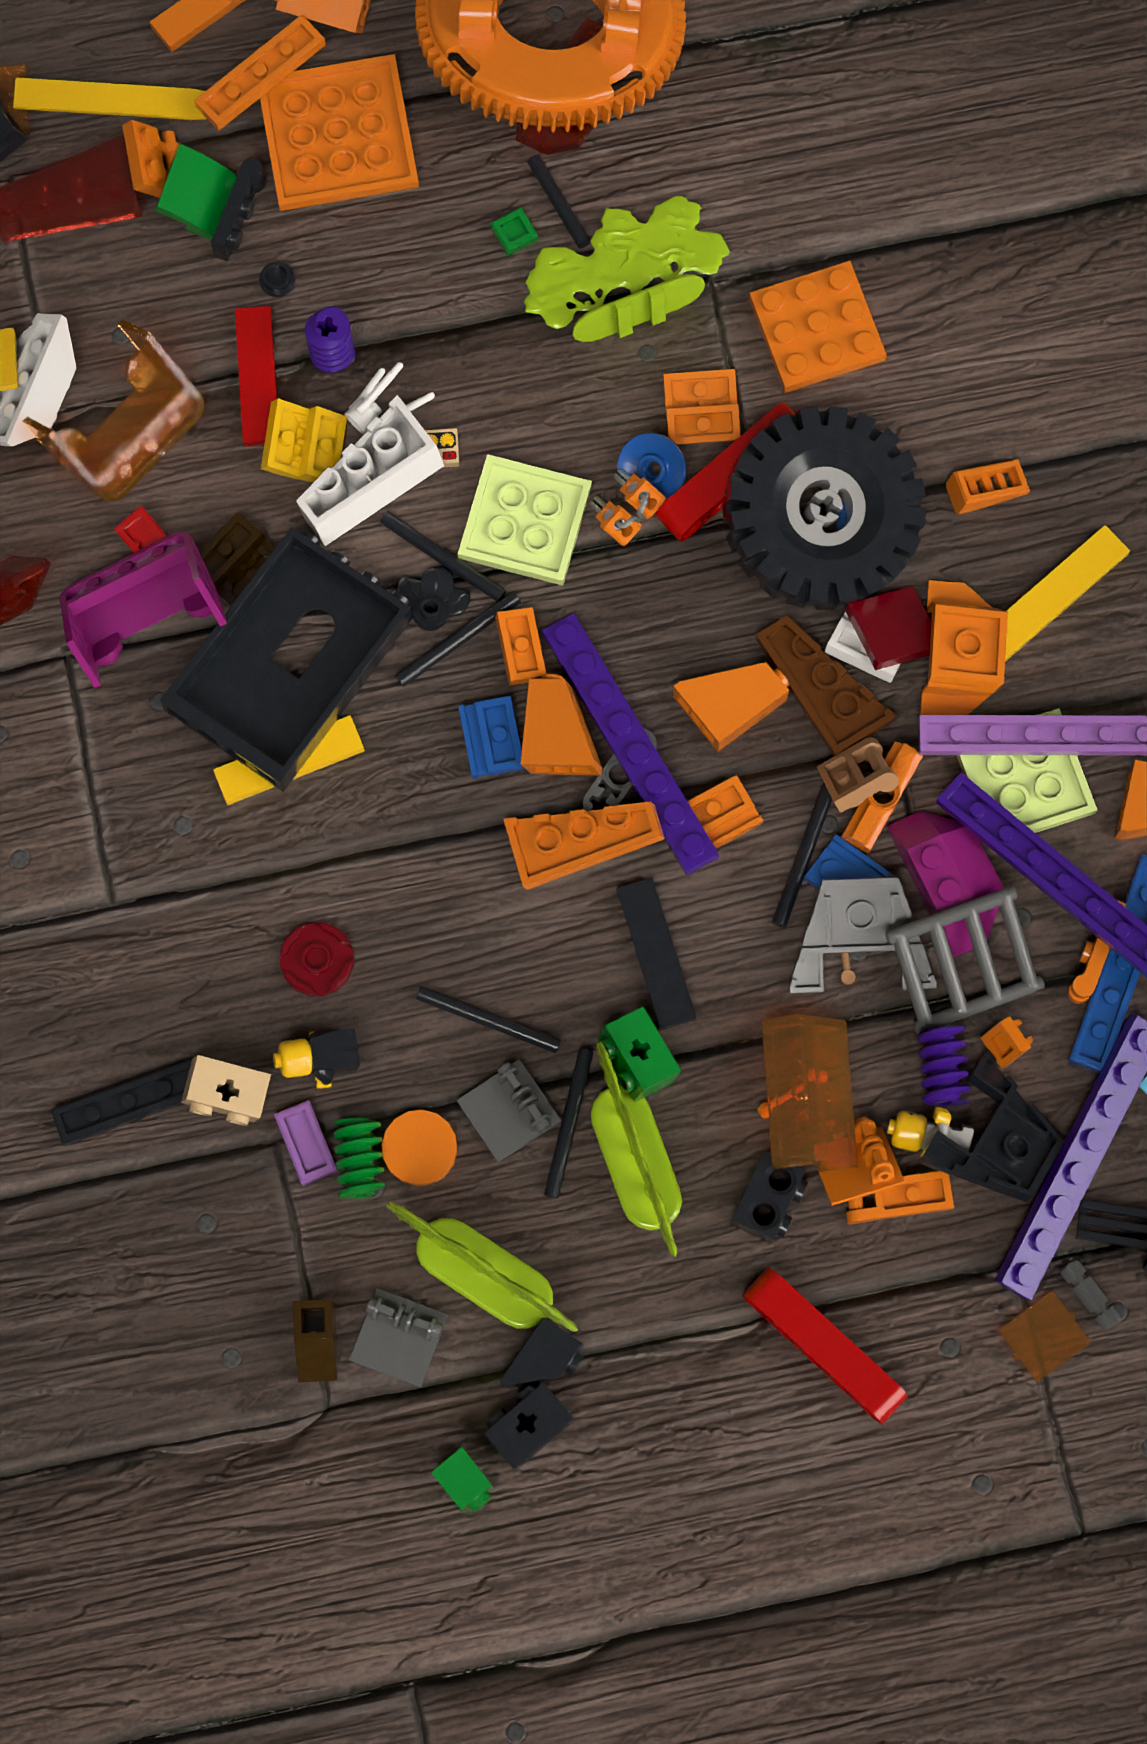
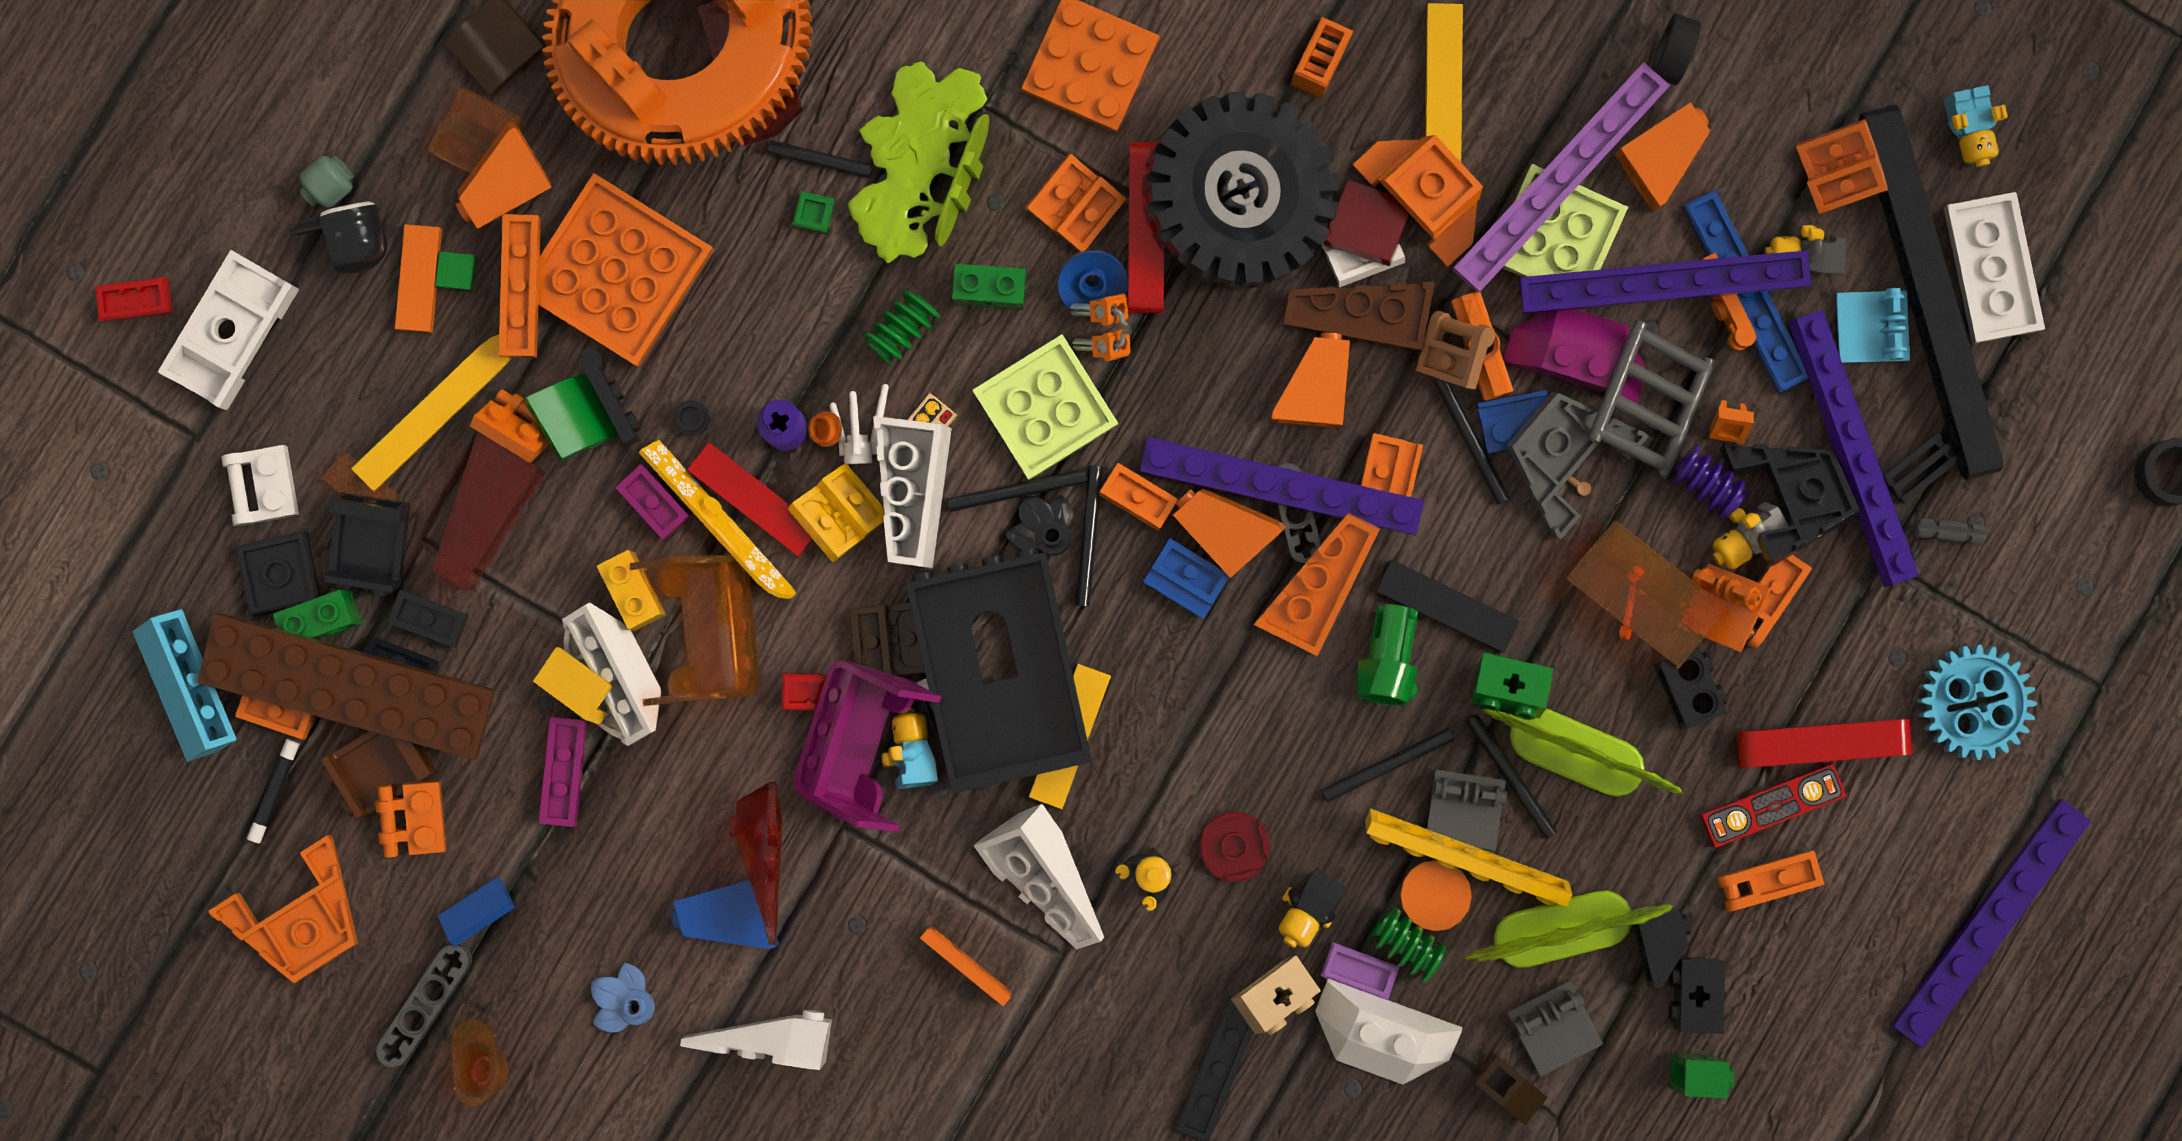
camera: 55 degrees left, 10 degrees up
clear orange piece [998,1291,1091,1383] -> none
none -> green tile [435,251,477,292]
none -> yellow brick [597,550,666,631]
none -> magenta plate [615,464,690,541]
none -> yellow piece [639,439,796,599]
none -> orange plate [808,411,842,447]
none -> green piece [863,291,941,368]
none -> piece [881,708,938,789]
none -> orange tile [920,926,1012,1006]
none -> green brick [952,264,1026,310]
none -> white wedge [974,804,1104,949]
none -> yellow piece [1115,847,1177,911]
none -> white wedge [1315,979,1462,1084]
none -> green piece [1357,604,1418,706]
none -> yellow plate [1365,808,1573,907]
none -> tile [1700,763,1847,848]
none -> orange plate [1717,850,1825,912]
none -> dark purple plate [1890,799,2091,1048]
none -> medium azure gear [1917,645,2037,760]

